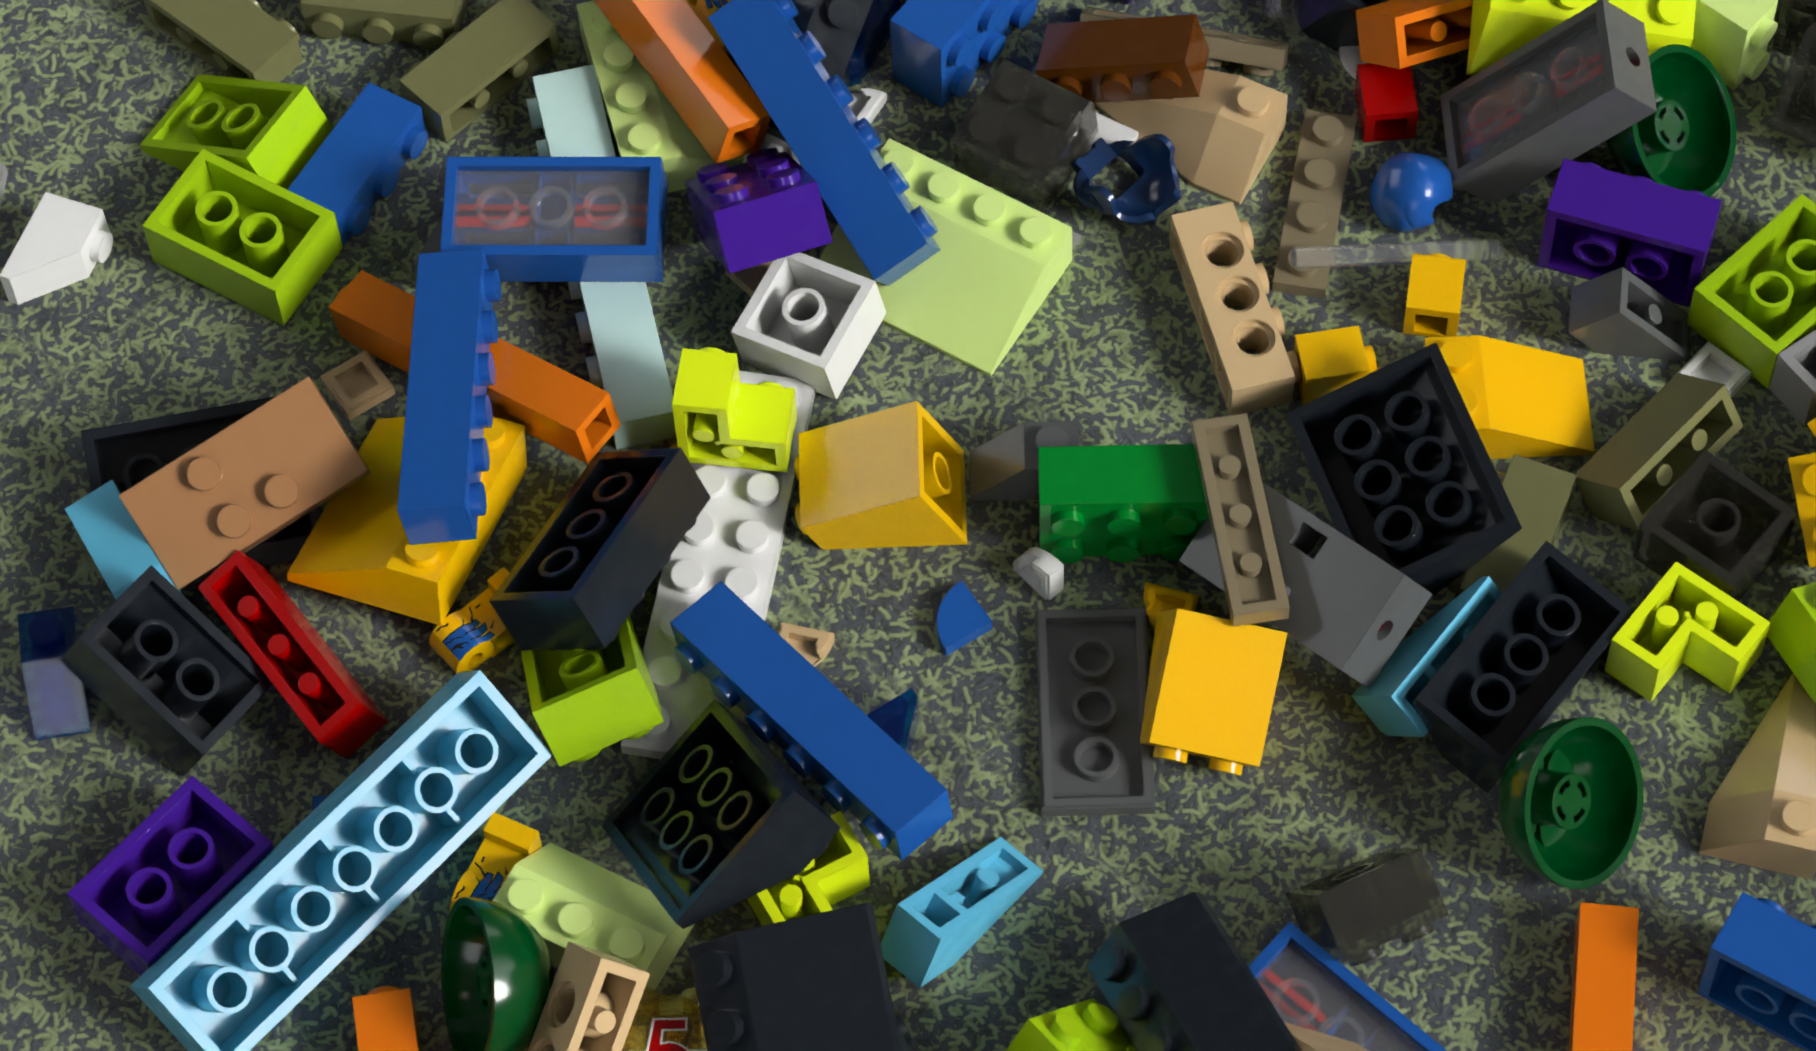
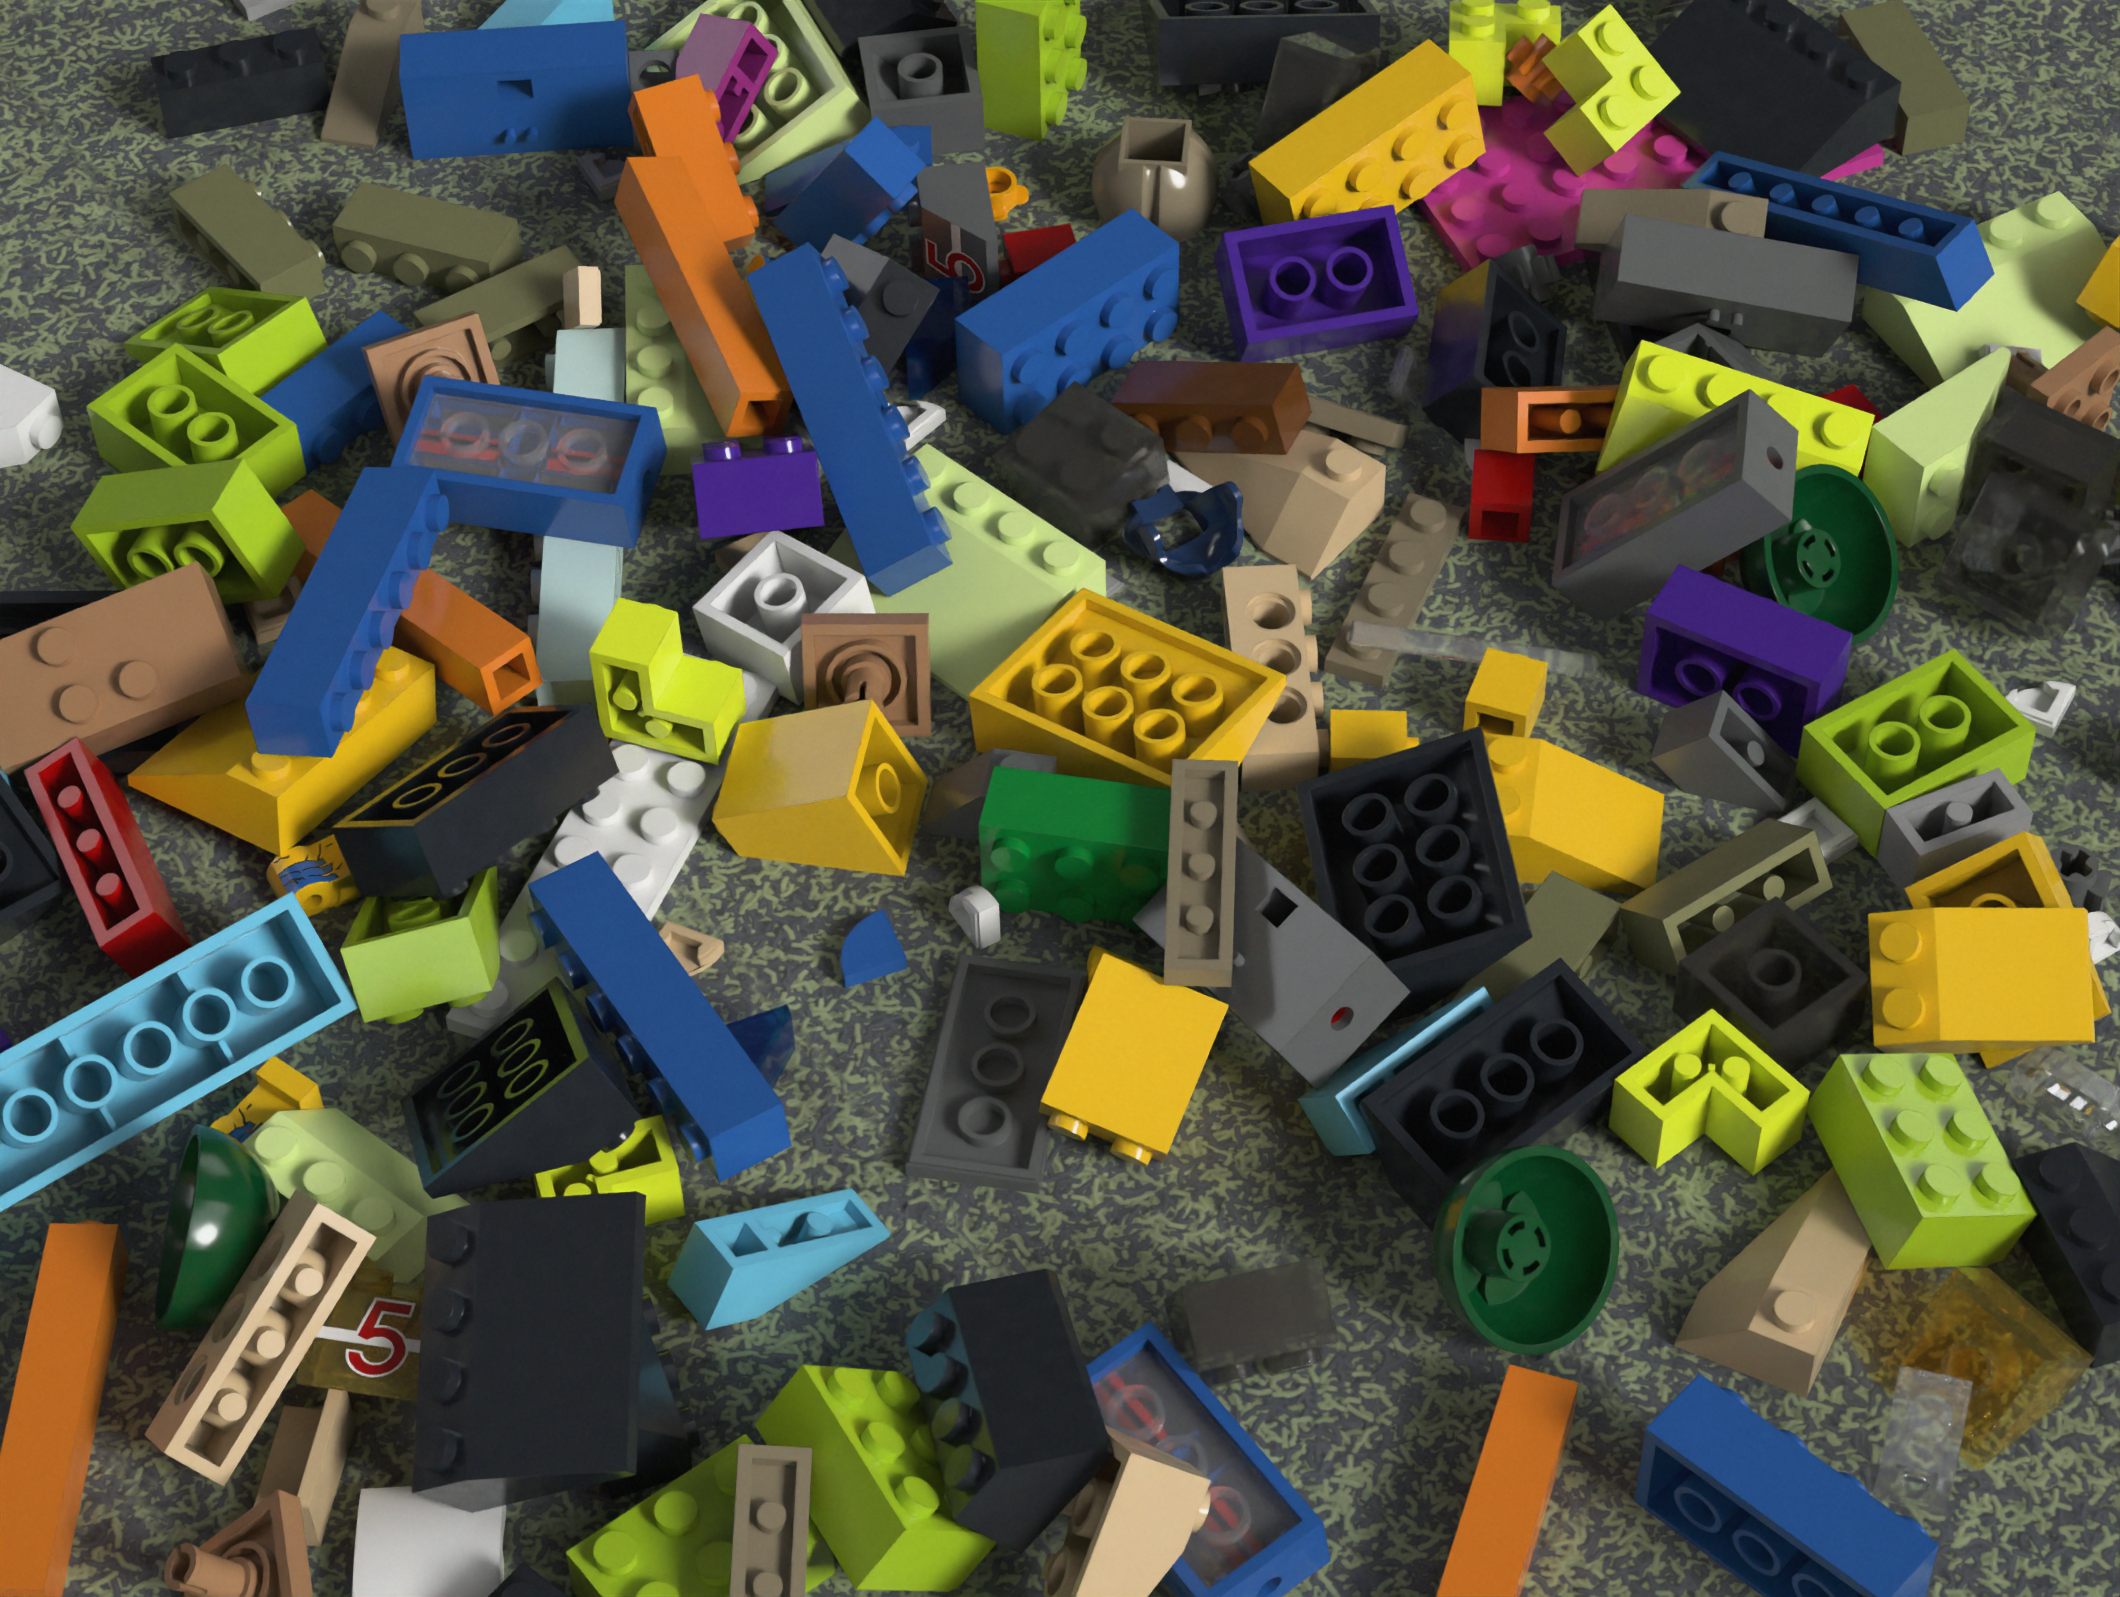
camera: 10 degrees right, 10 degrees down
blue hair [1369,152,1453,234] -> none
none -> lime brick [70,458,307,604]
none -> medium nougat plate [361,310,500,452]
none -> tan tile [563,266,602,330]
none -> medium nougat plate [801,613,932,737]
none -> yellow slope [968,587,1287,789]

